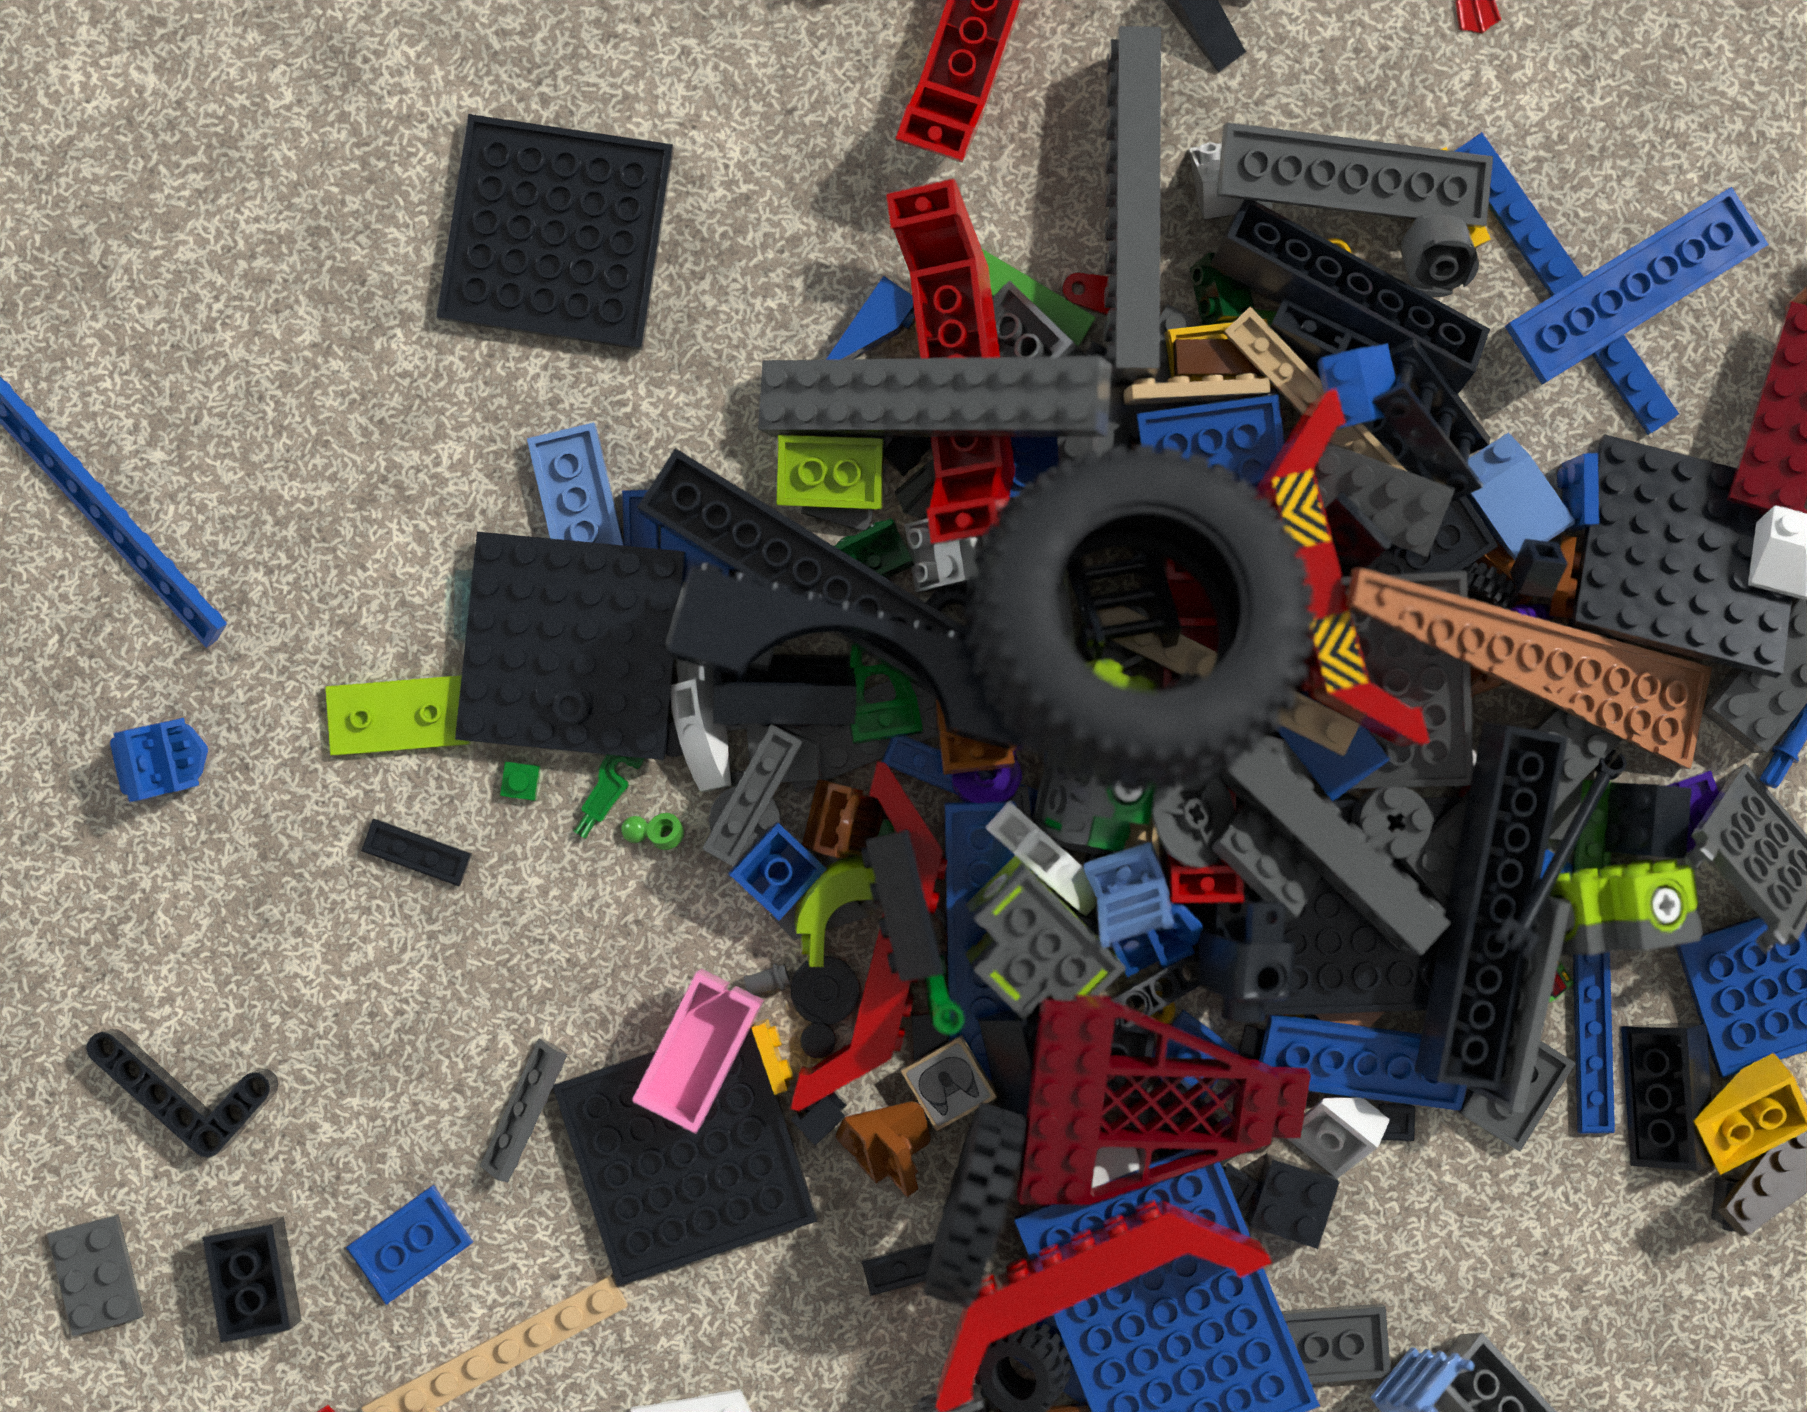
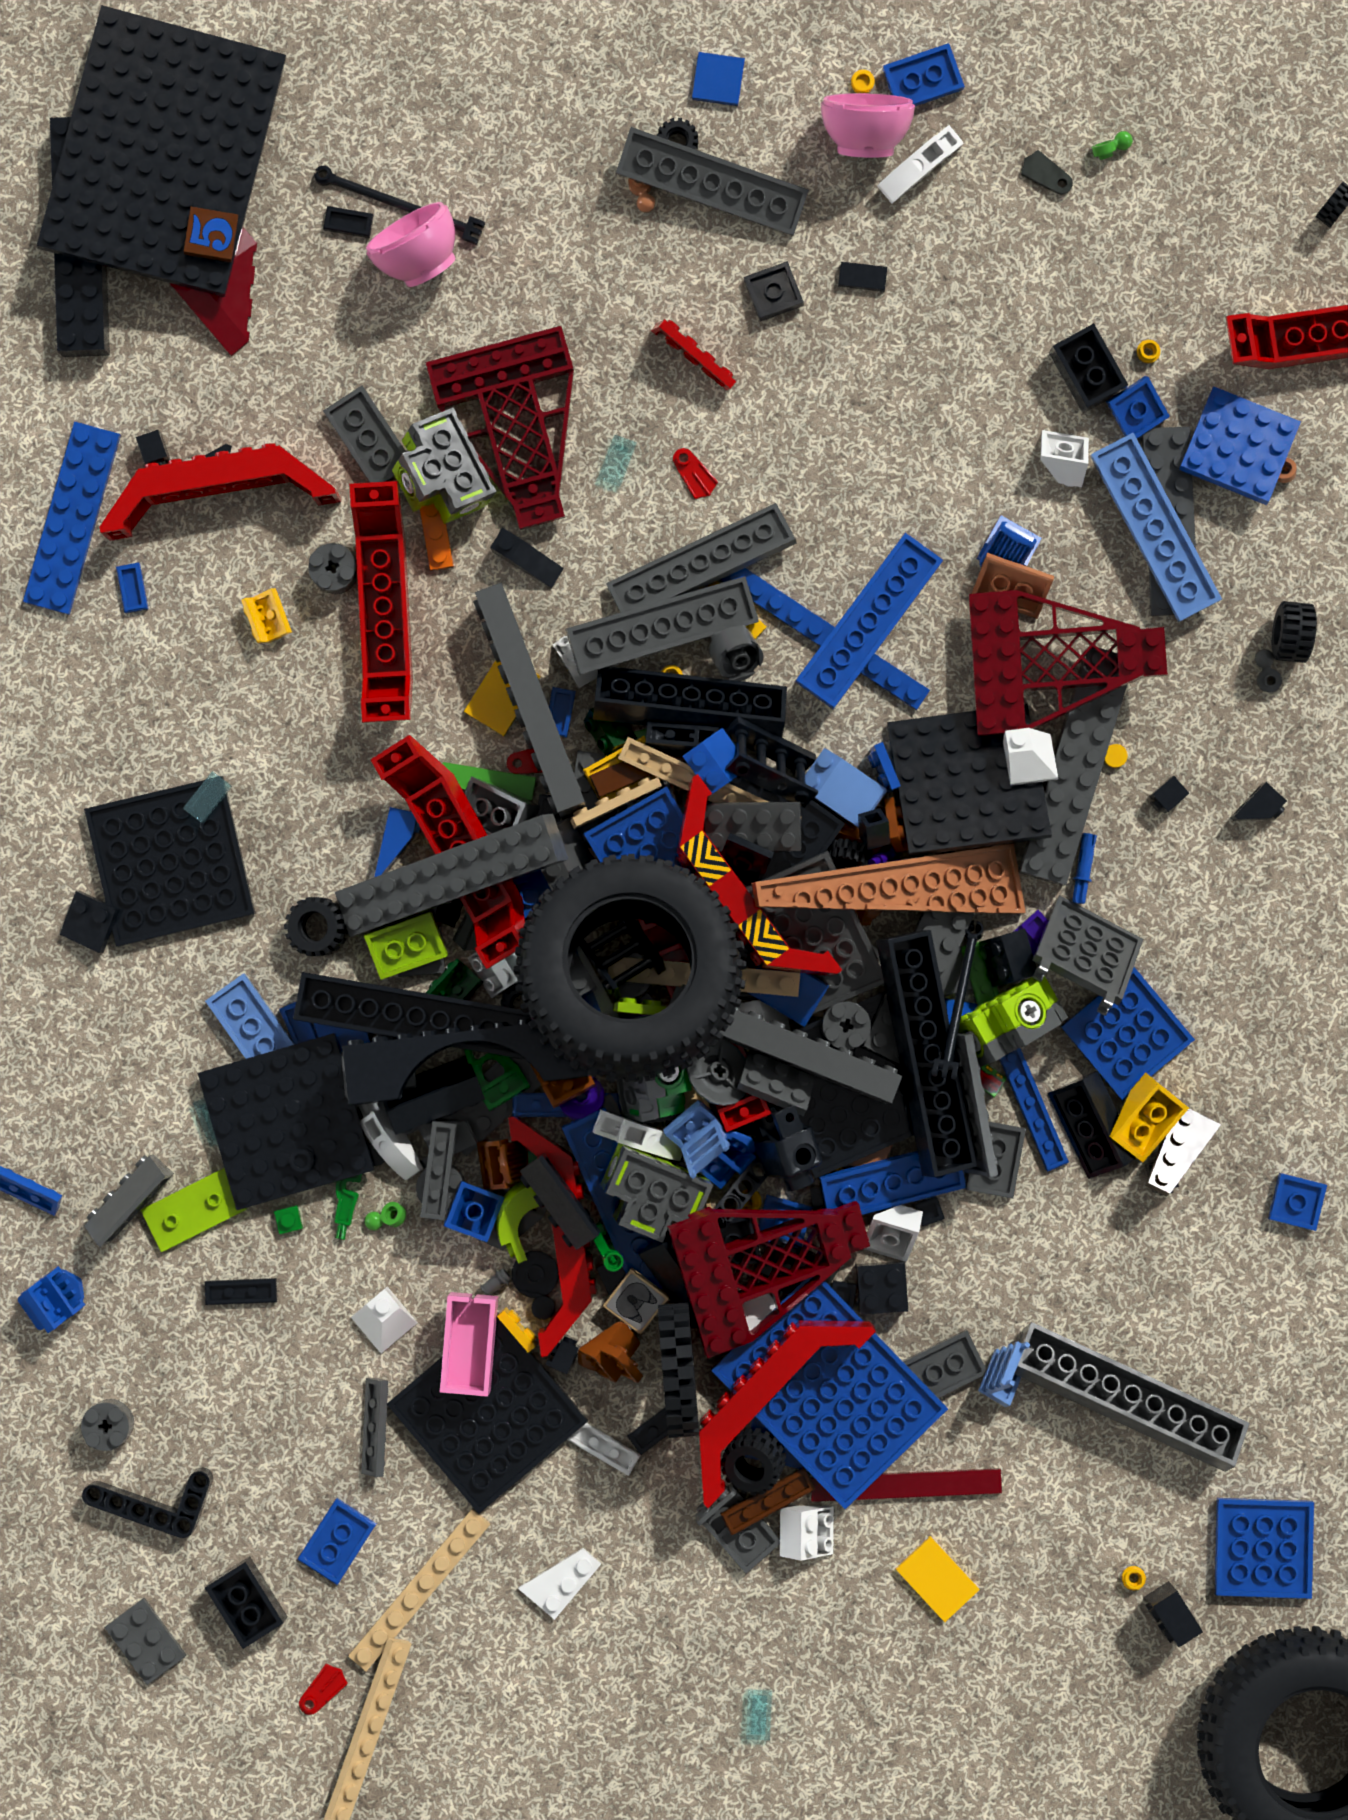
camera: 20 degrees left, 0 degrees up
none -> black plate [59,891,120,953]
none -> dark grey brick [81,1399,134,1451]
none -> dark grey slope [84,1154,174,1247]
none -> clear light blue tile [183,771,232,823]
none -> black tyre [284,897,348,956]
none -> white slope [351,1286,418,1353]
none -> yellow tile [464,660,541,736]
none -> blue tile [549,687,576,738]
none -> white tile [567,1423,641,1476]
none -> dark grey plate [606,503,797,613]

